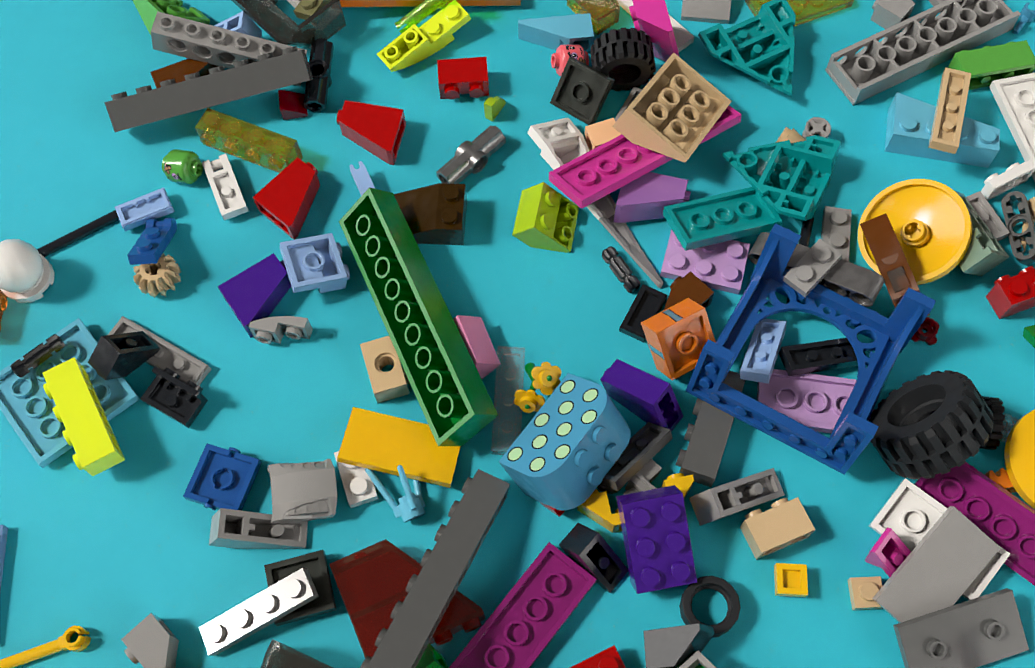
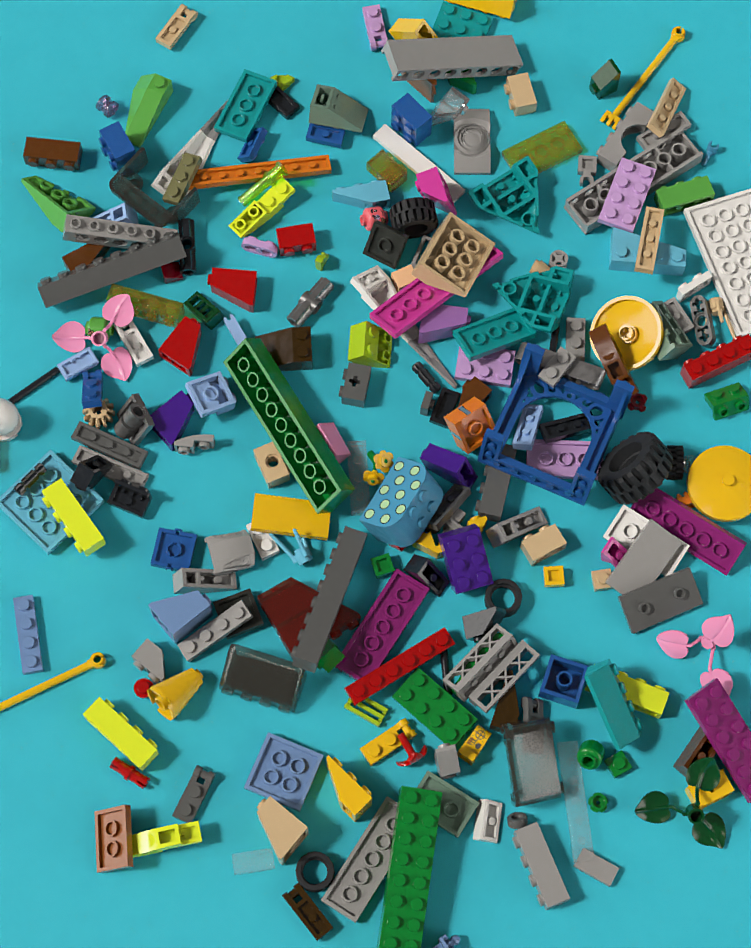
camera: 10 degrees left, 5 degrees up
none -> bright pink plant [52,294,134,381]
none -> dark grey plate [71,421,148,470]
none -> flat silver plate [114,393,155,446]
none -> medium blue slope [148,590,213,644]
none -> dark green slope [184,291,224,330]
none -> lavender plate [241,236,278,258]
none -> dark grey brick [339,362,371,408]
none -> green plate [370,553,395,578]
none -> dark grey plate [420,391,436,416]
none -> light grey plate [577,155,597,186]
none -> lavender plate [598,157,656,233]

